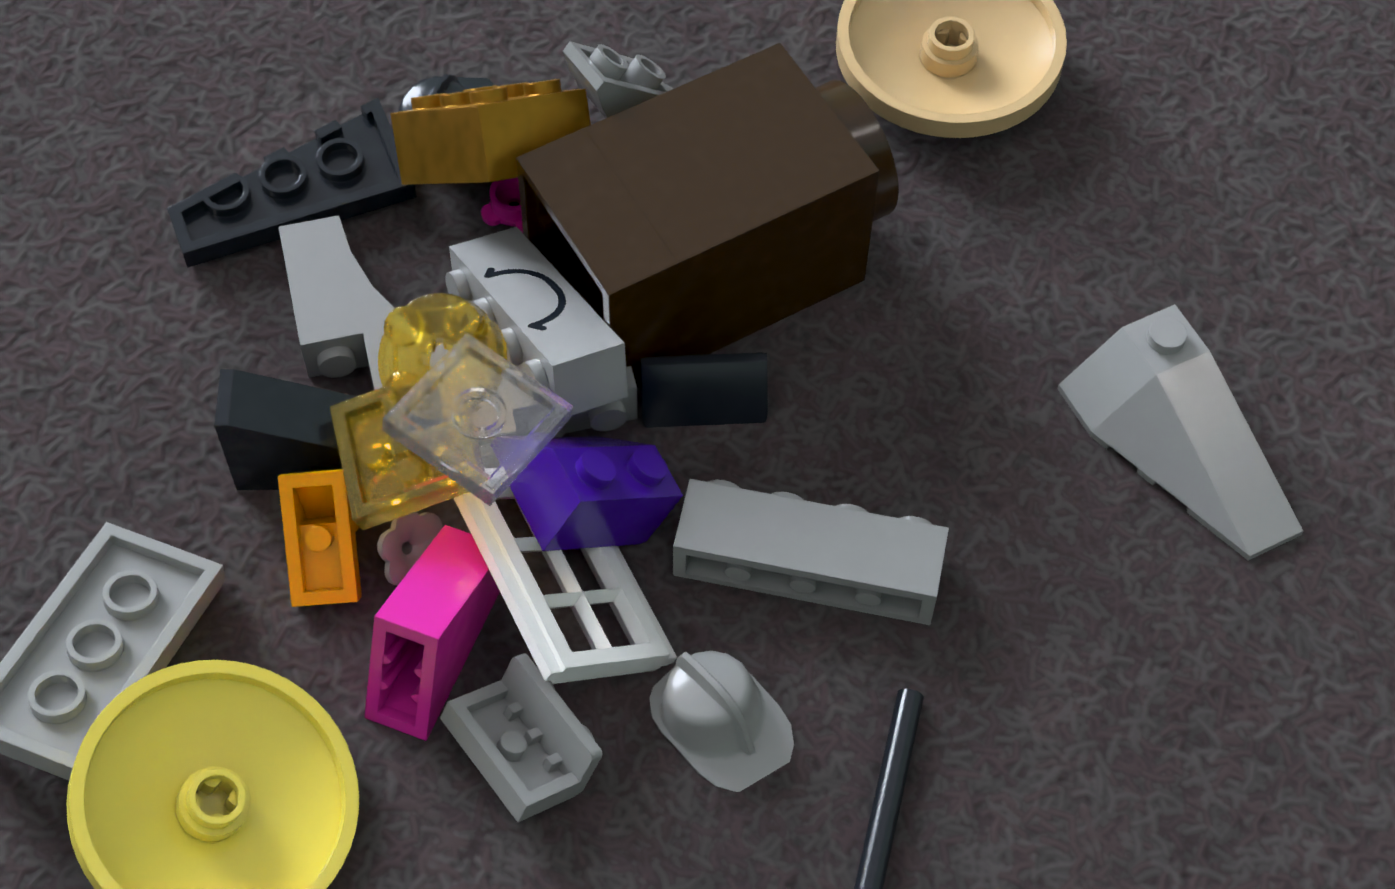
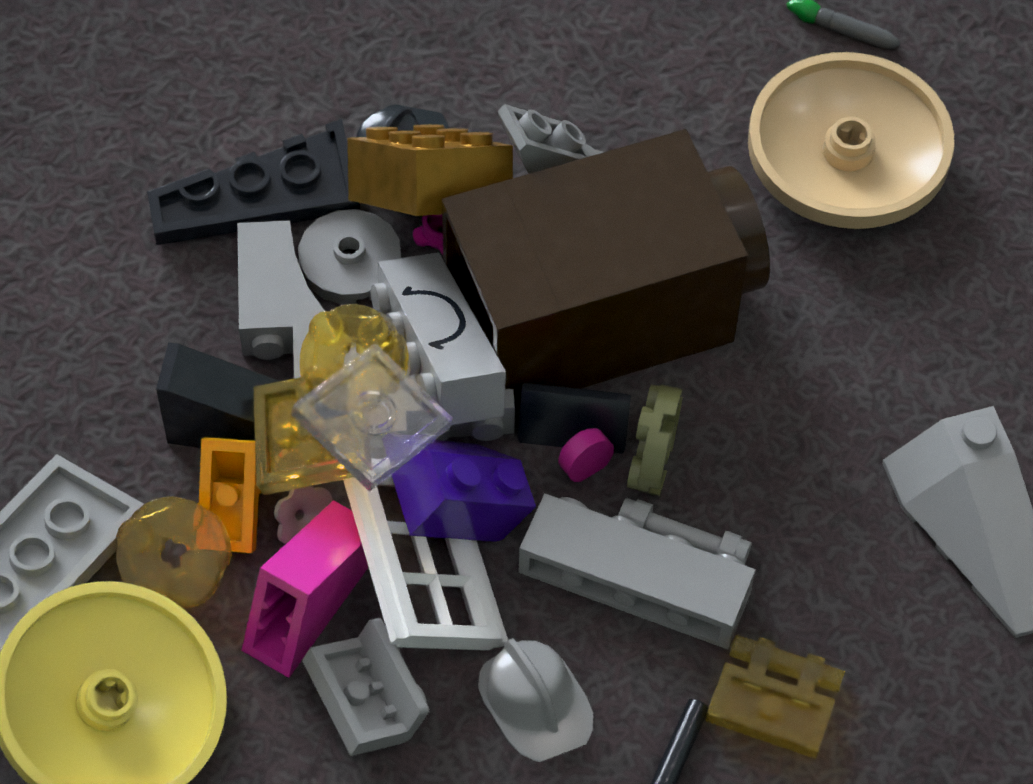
camera: 10 degrees right, 0 degrees up
none -> clear yellow plate [116,496,231,609]
none -> light grey plate [298,209,401,305]
none -> dark pink tile [558,428,614,482]
none -> light grey bar [618,498,752,564]
none -> olive plate [627,384,683,496]
none -> clear yellow plate [706,634,845,759]

